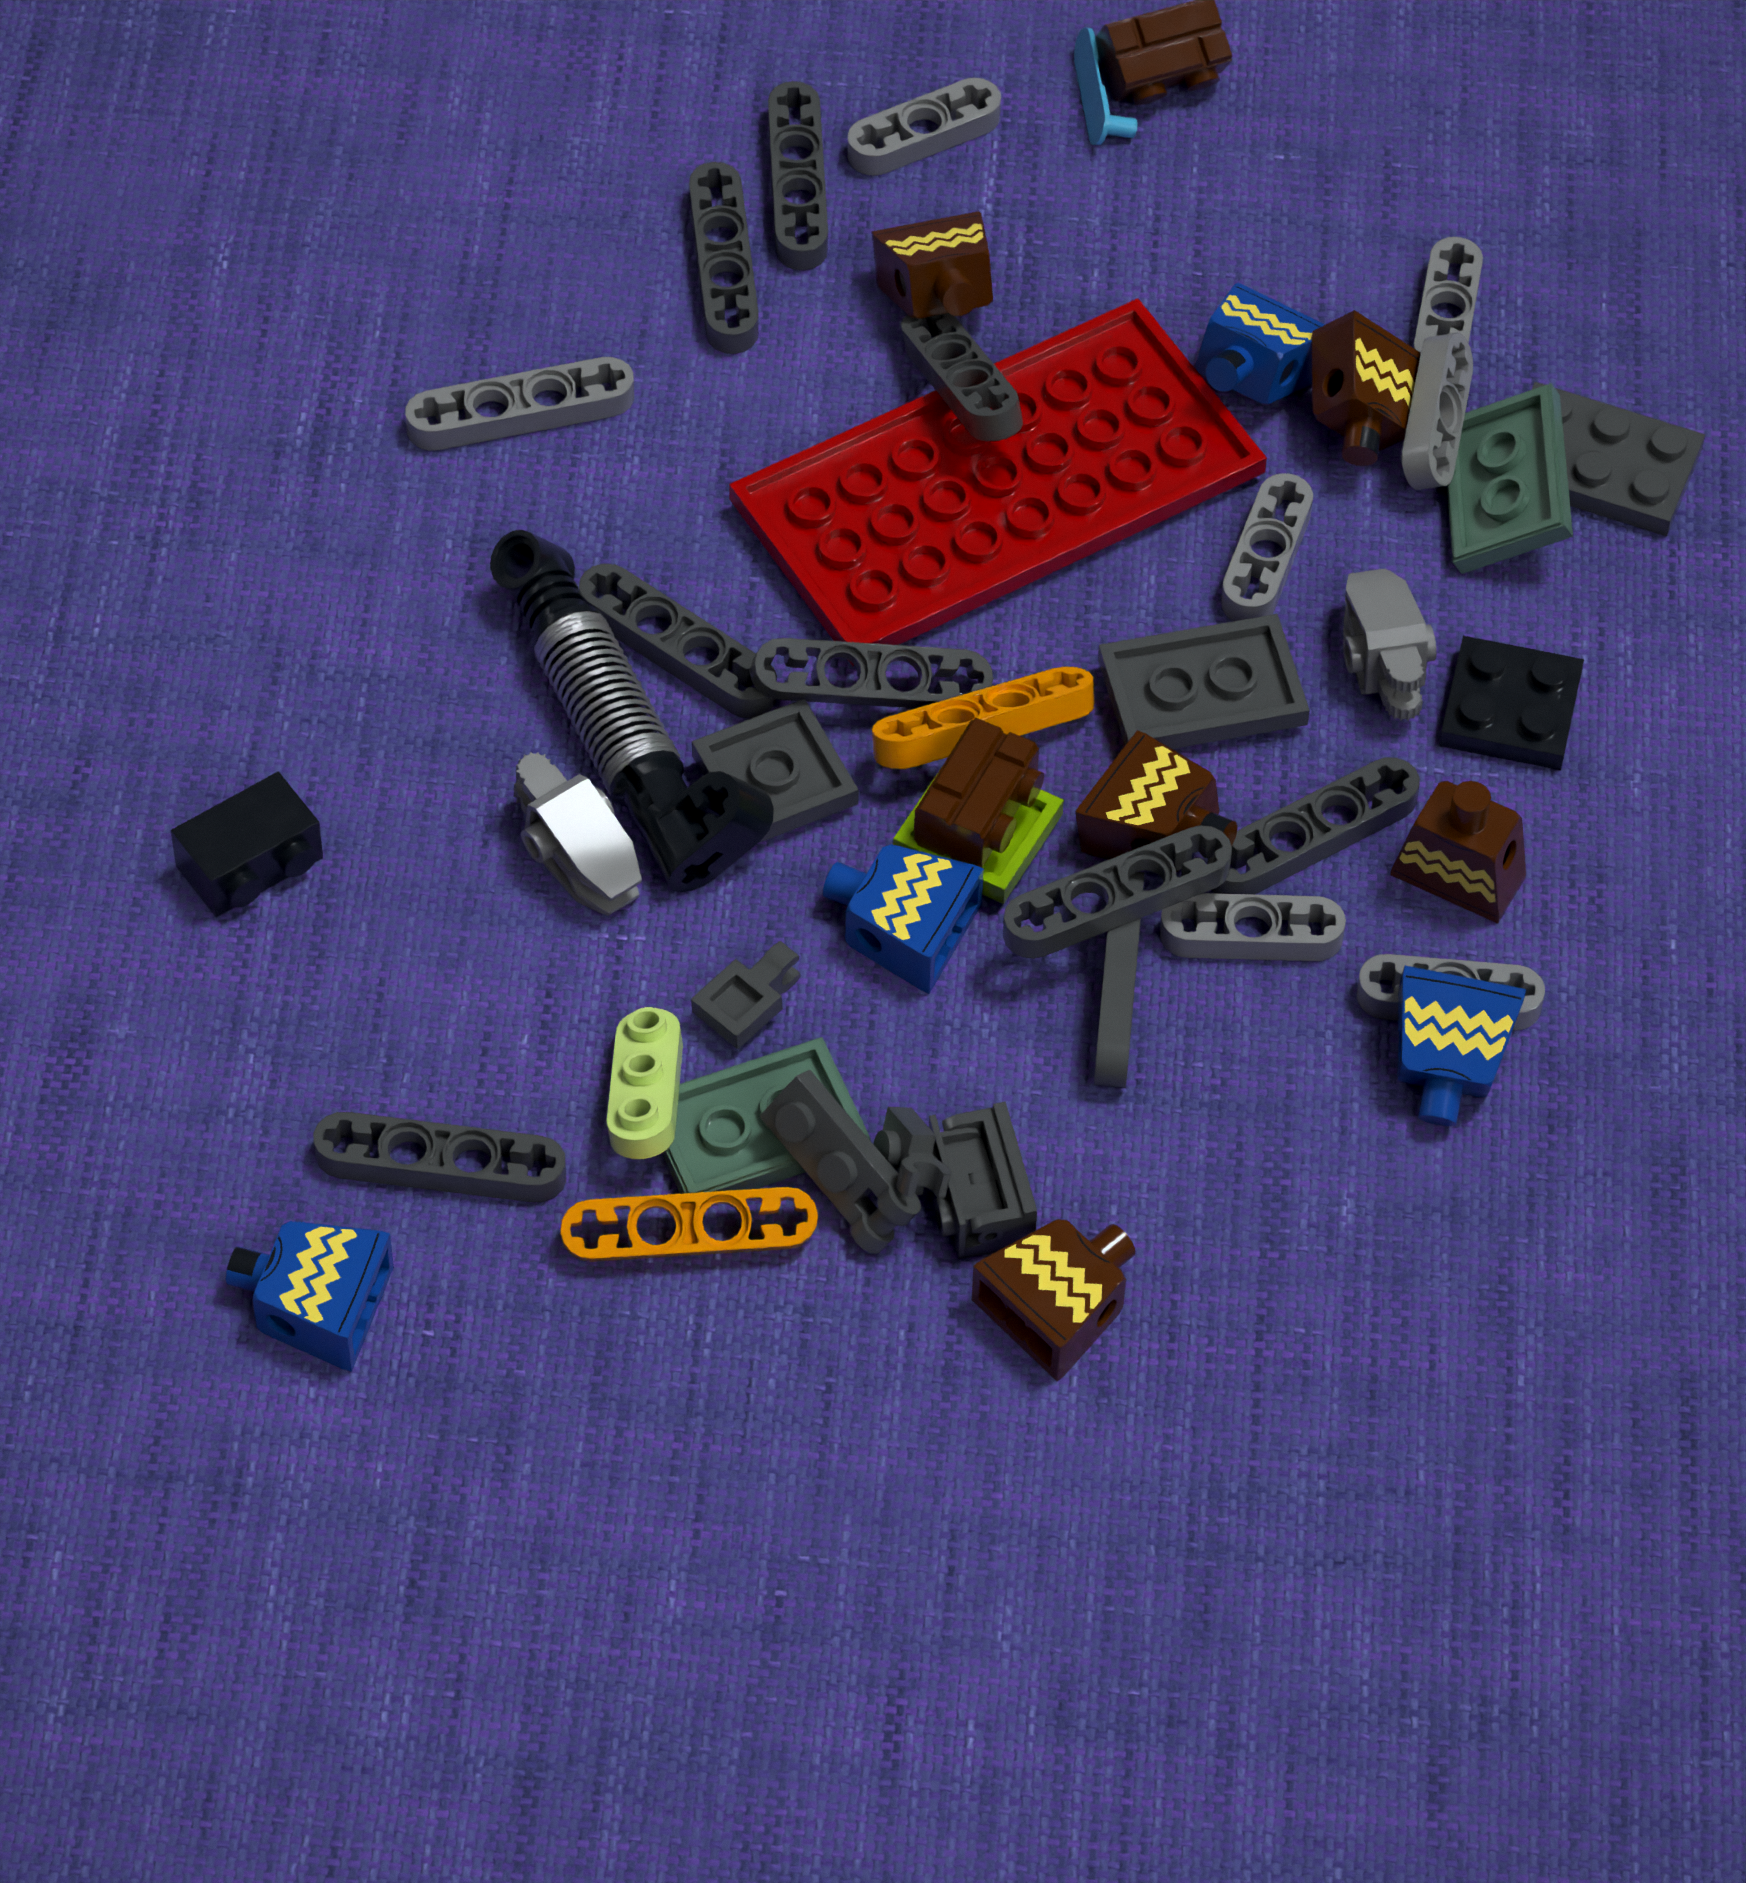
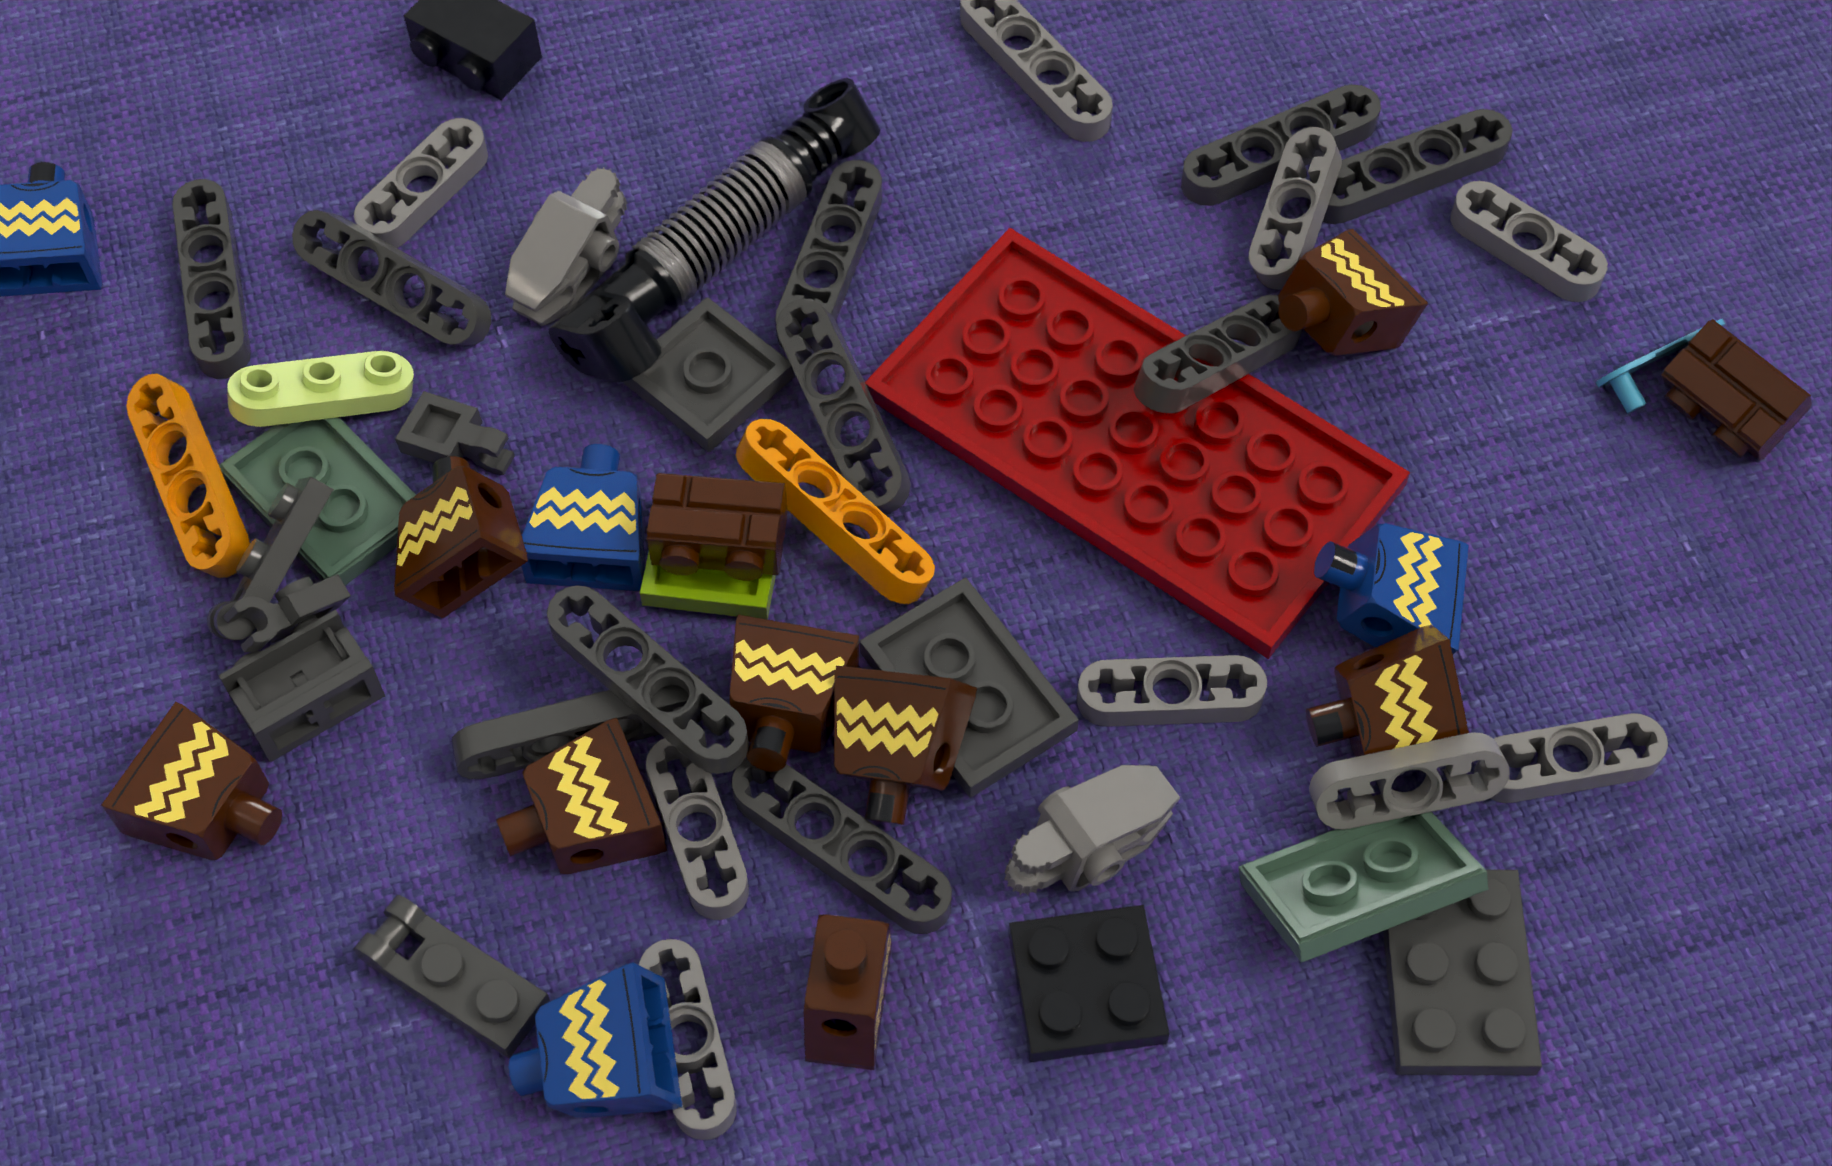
camera: 70 degrees right, 5 degrees up
none -> dark grey beam [292,210,492,347]
none -> dark grey plate [353,895,550,1058]
none -> light grey beam [354,118,488,249]
none -> reddish brown torso [394,456,528,618]
none -> reddish brown torso [496,717,667,875]
none -> reddish brown torso [834,665,977,825]
none -> light grey beam [1249,127,1342,289]

